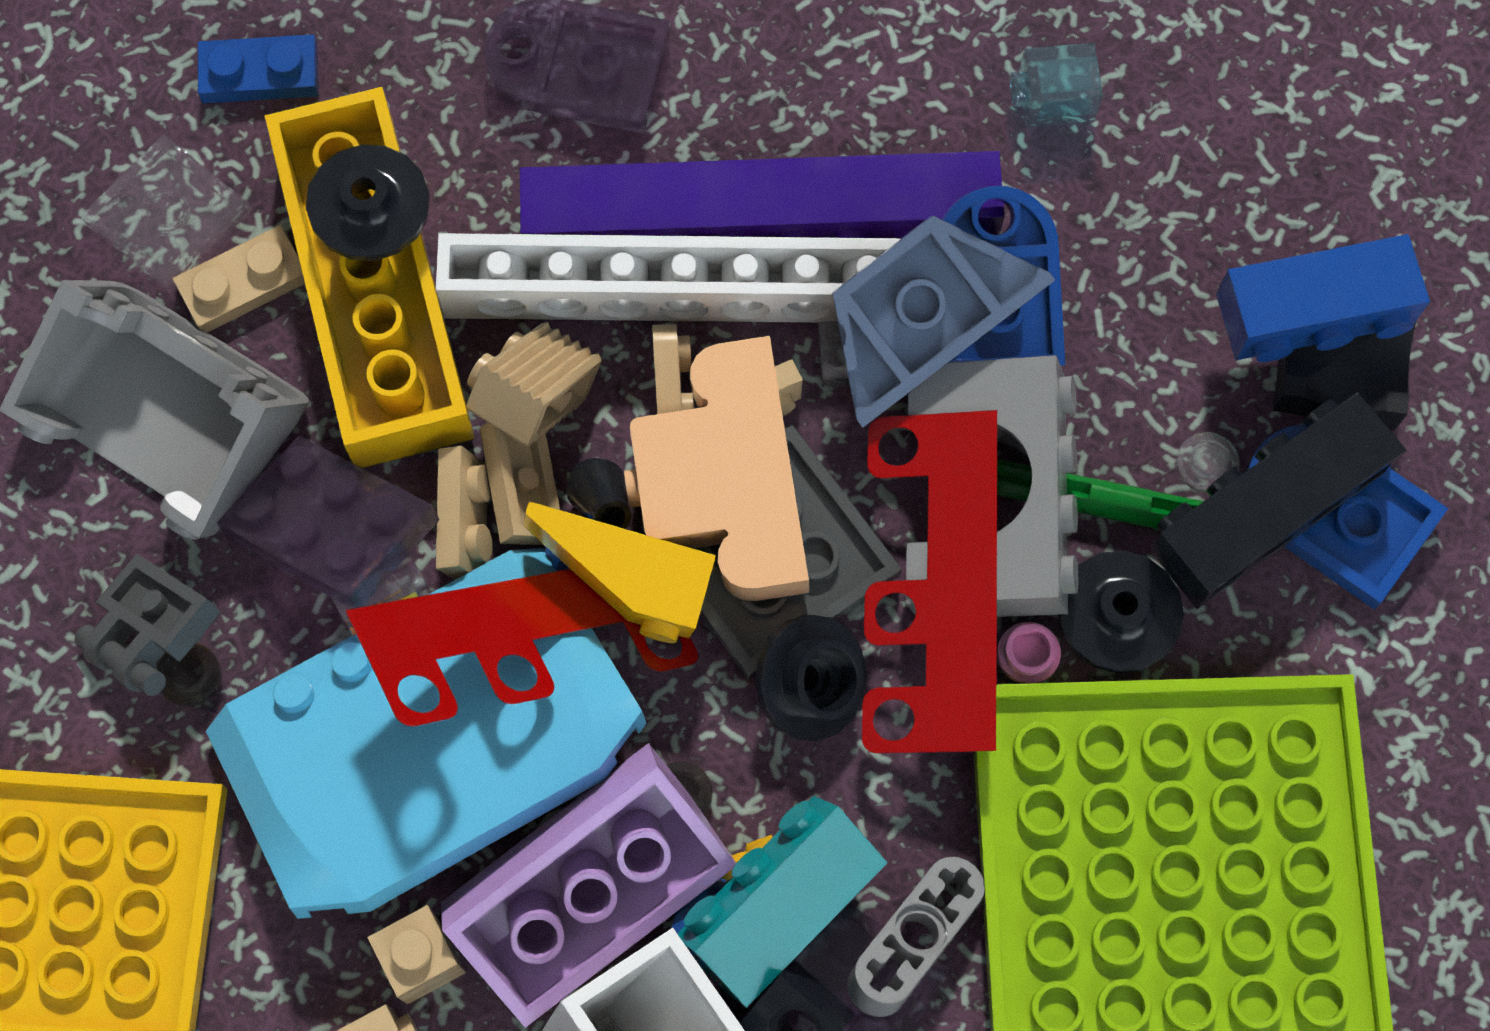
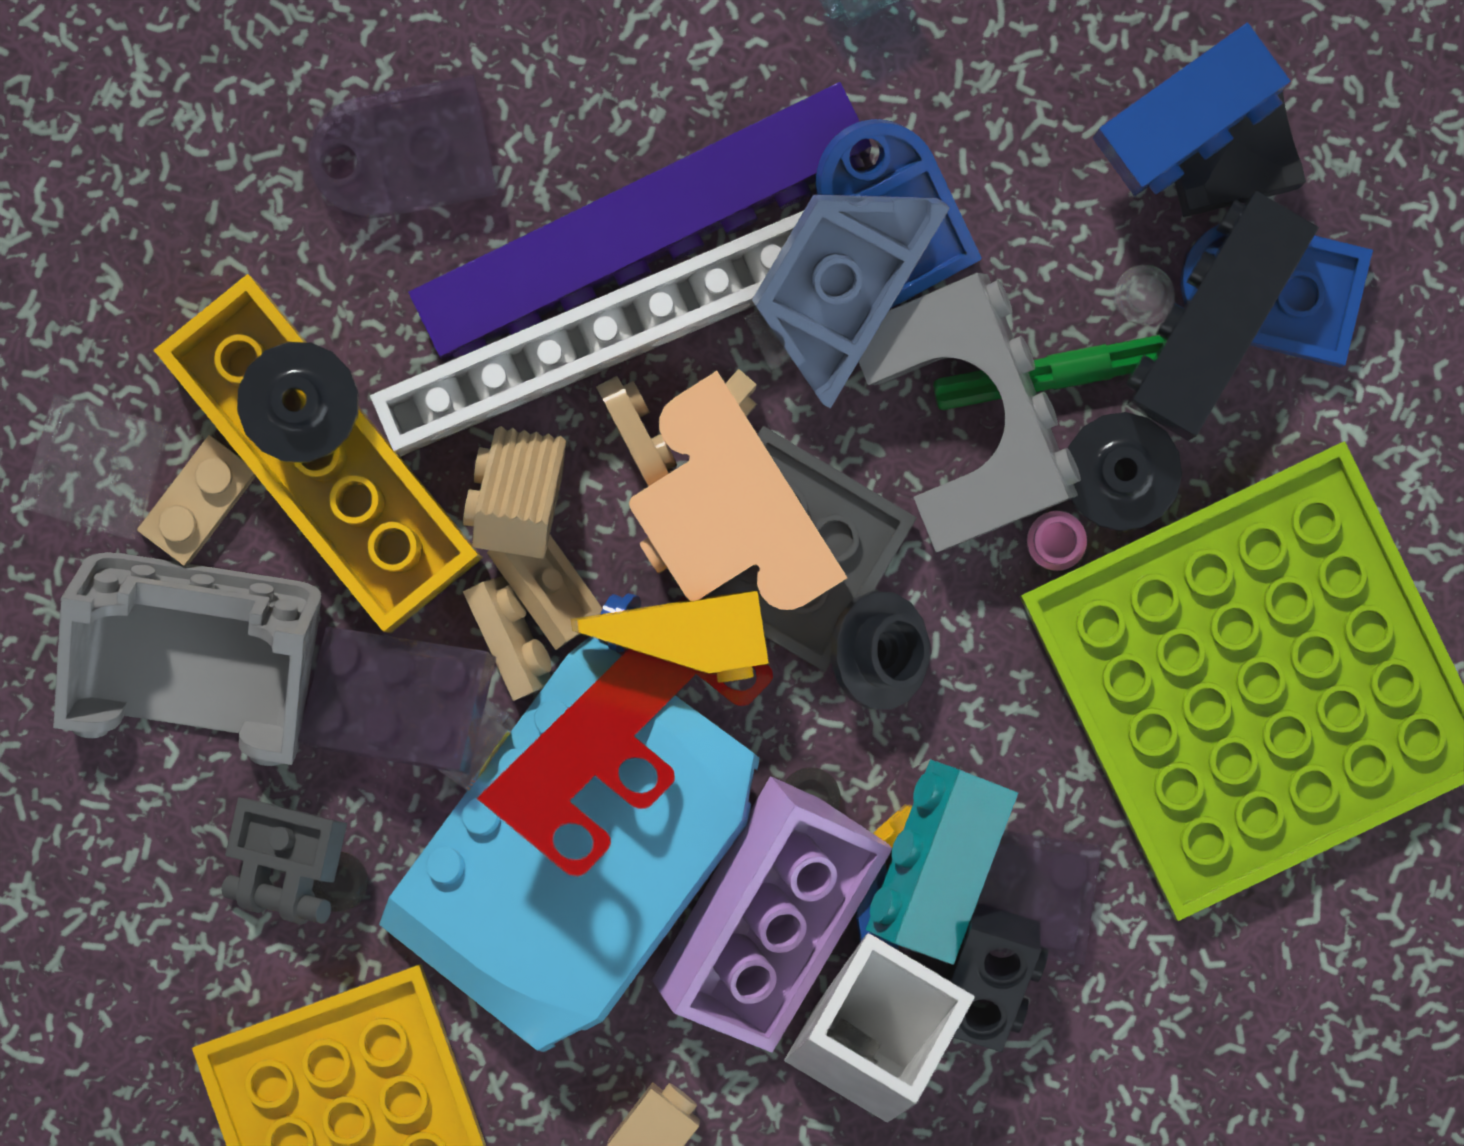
camera: 25 degrees left, 15 degrees up
blue plate [198,34,319,103] -> none
tan brick [367,905,466,1005] -> none
black cone [566,458,632,529] -> none
light grey beam [847,857,985,1017] -> none
red piece [862,410,997,754] -> none

